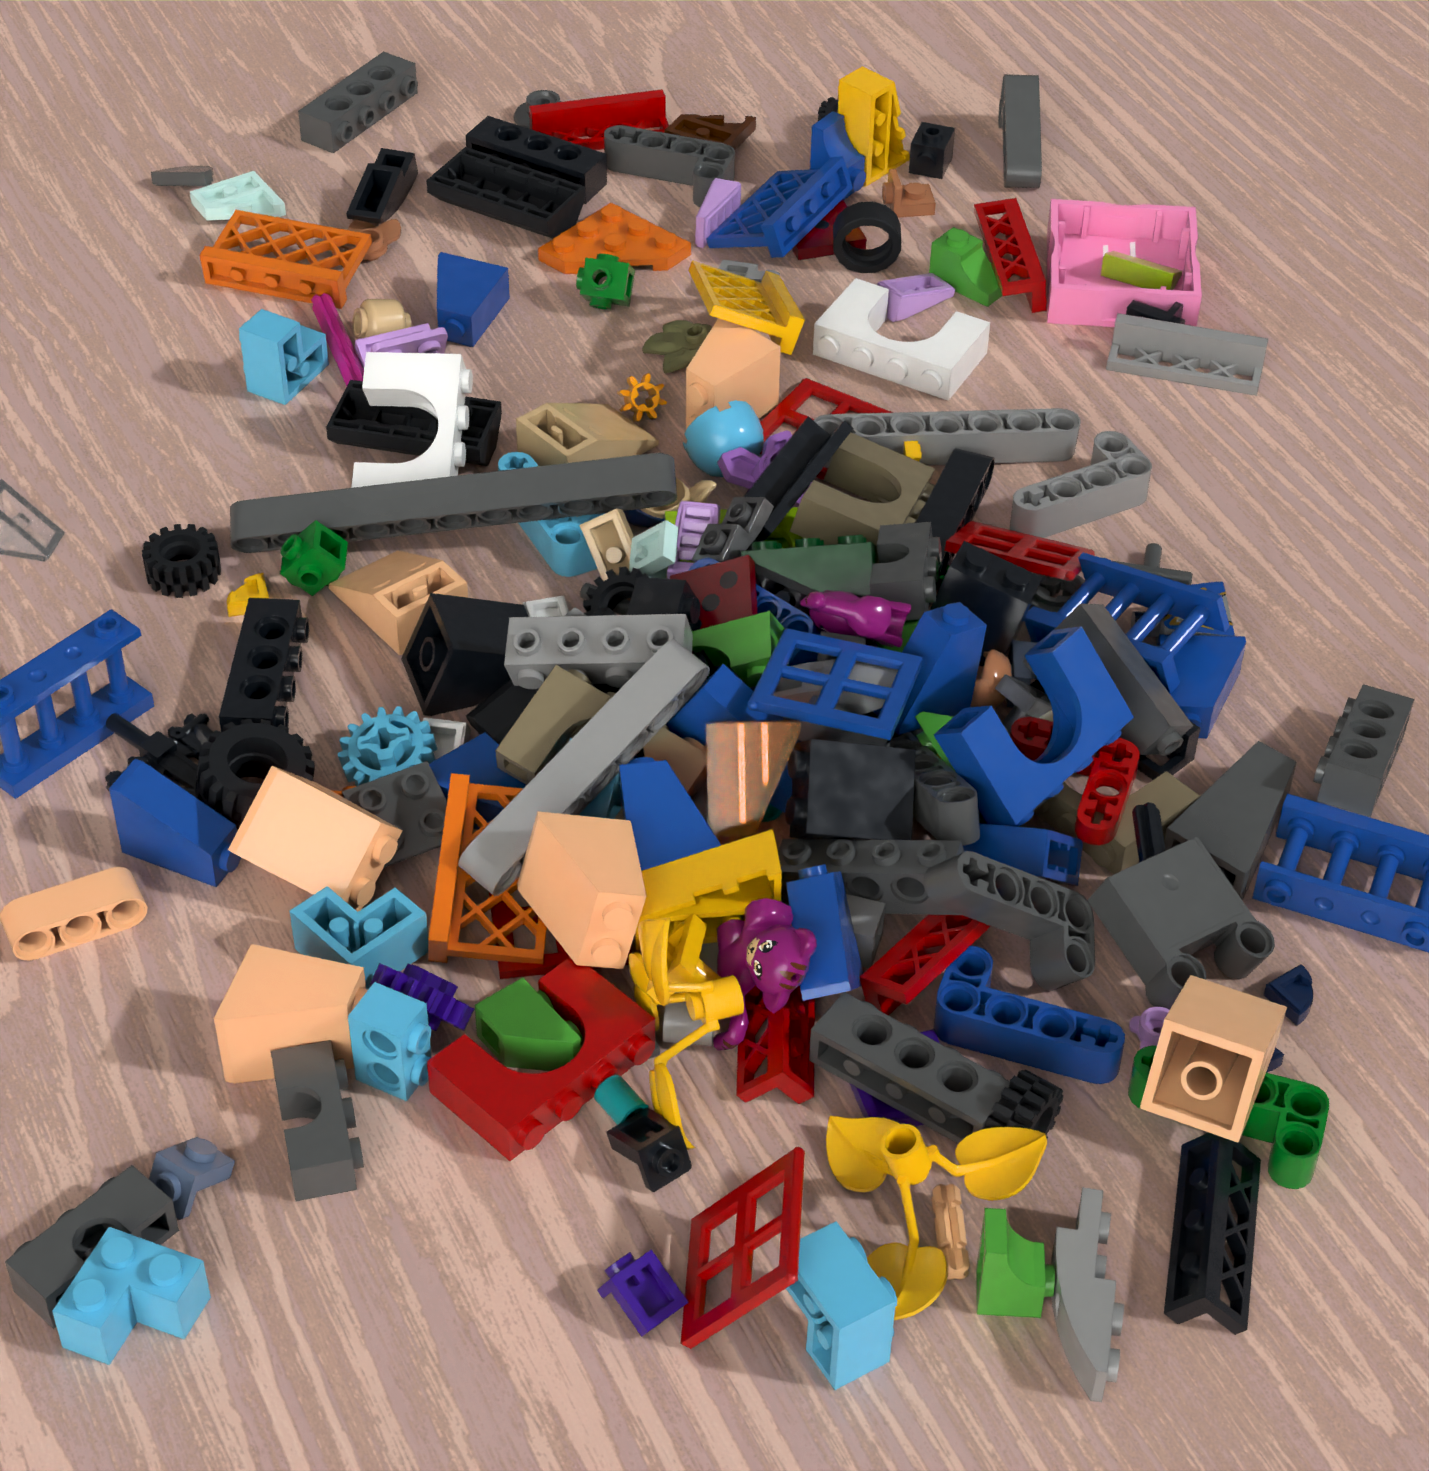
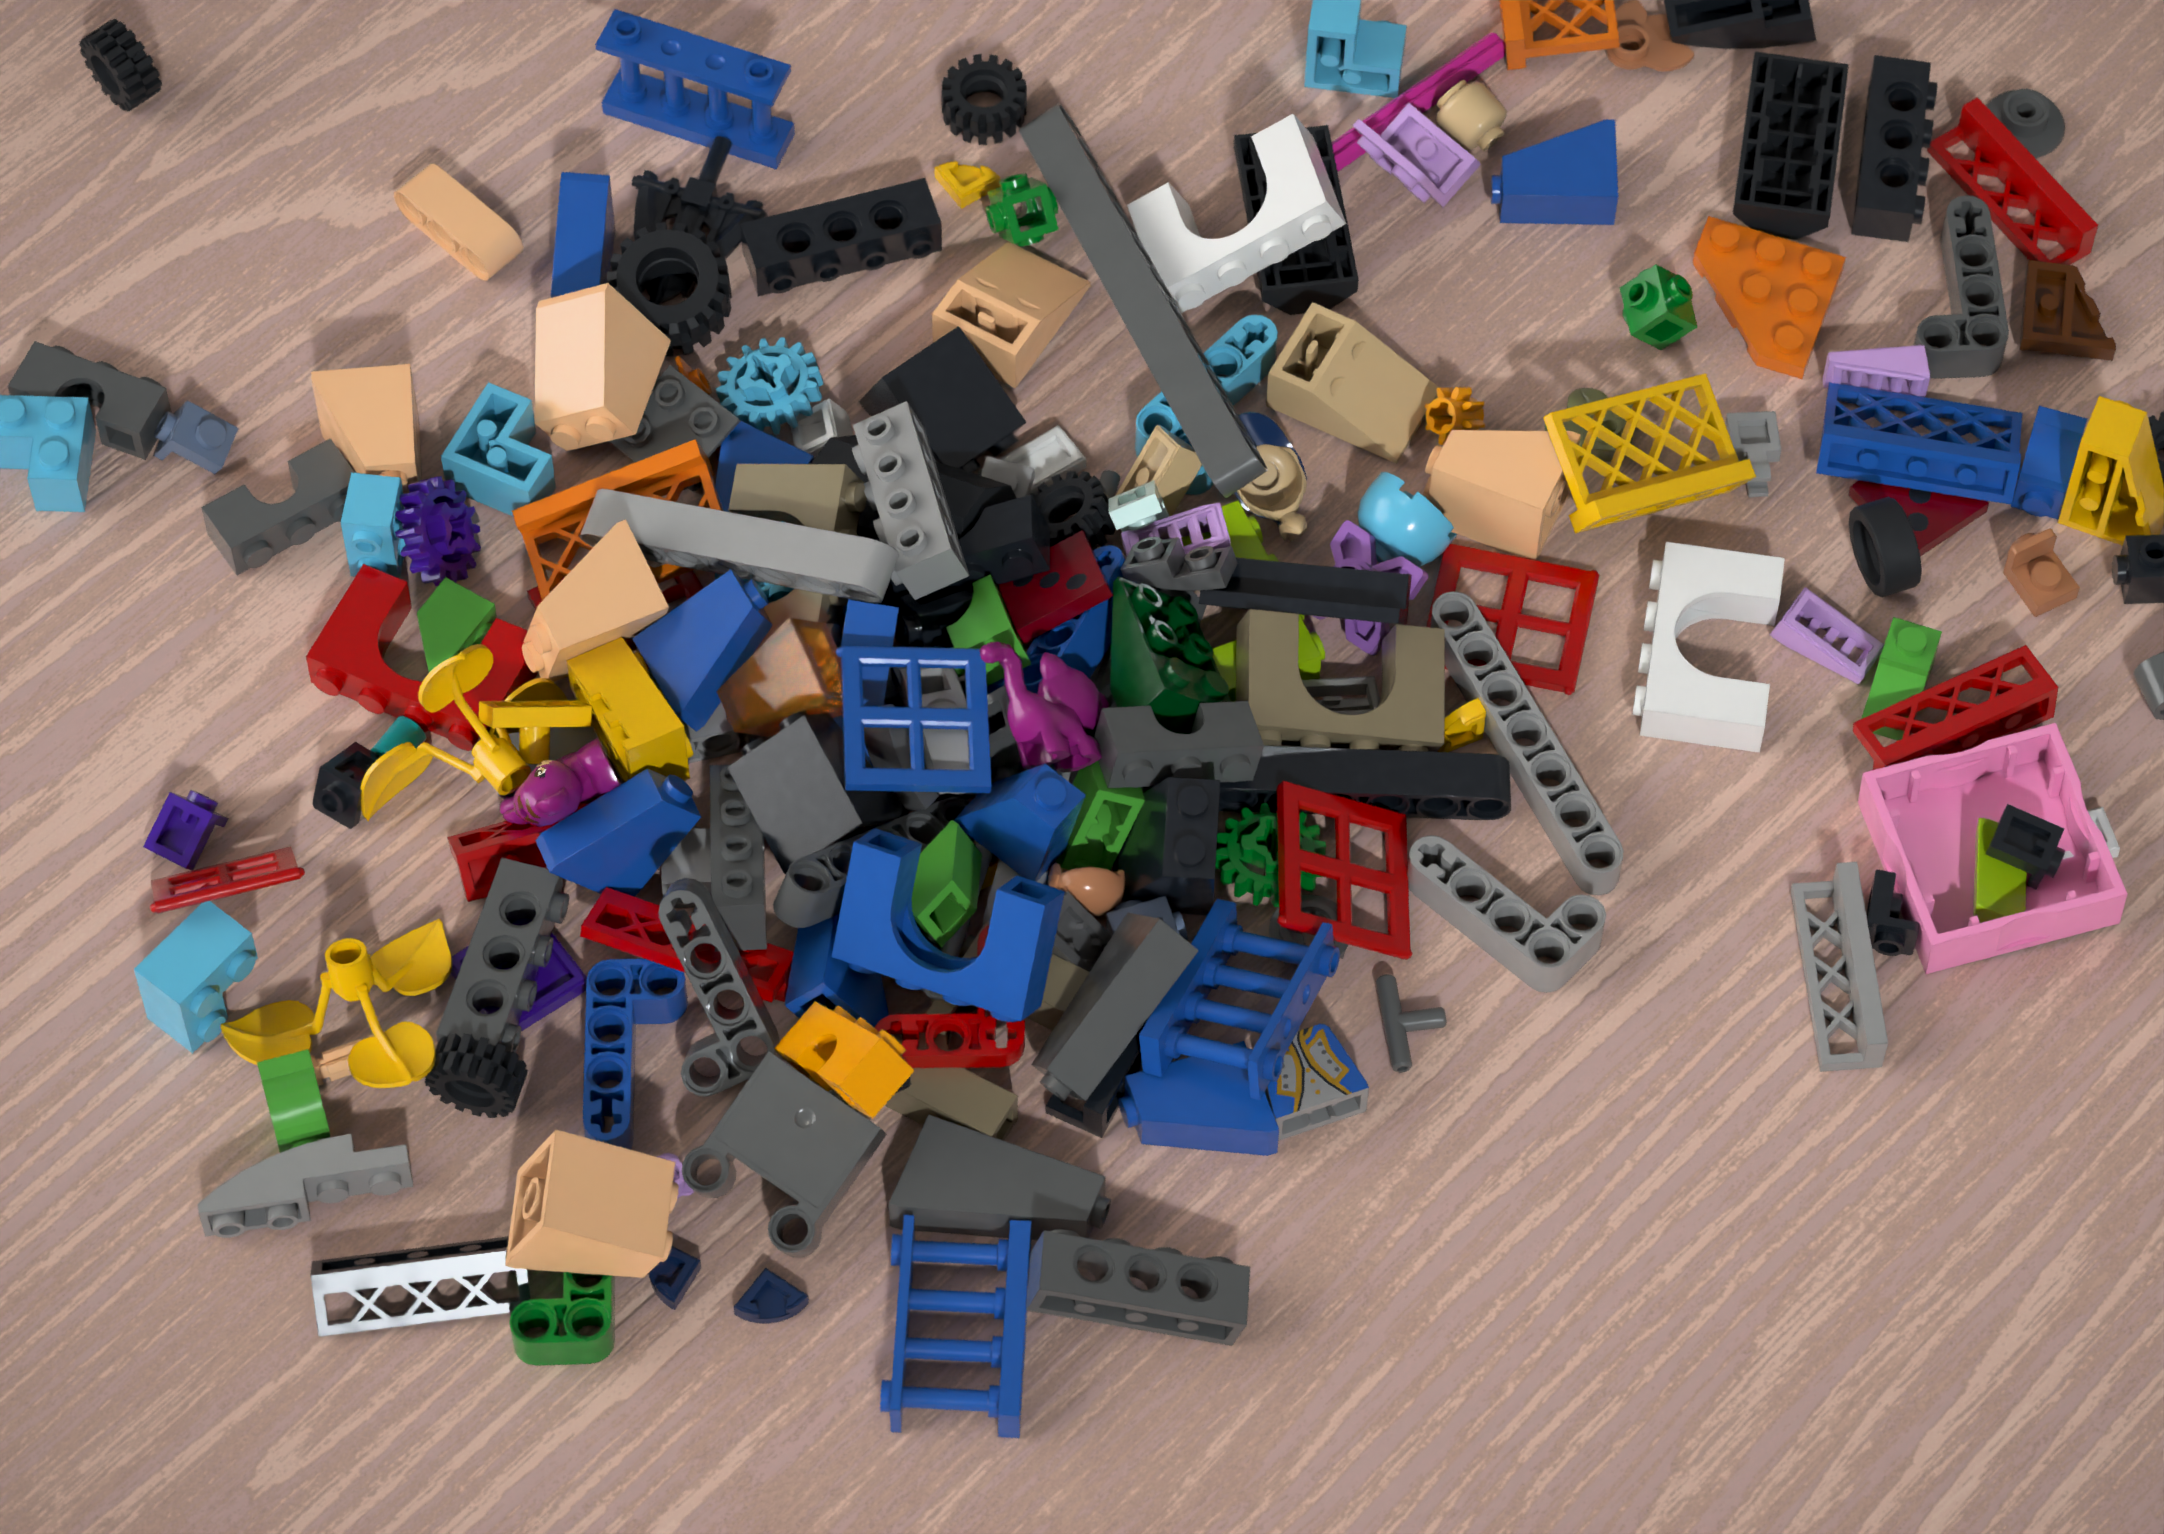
camera: 70 degrees right, 15 degrees up
none -> light orange arch [775,1002,915,1119]
none -> black bracket [1986,804,2066,890]

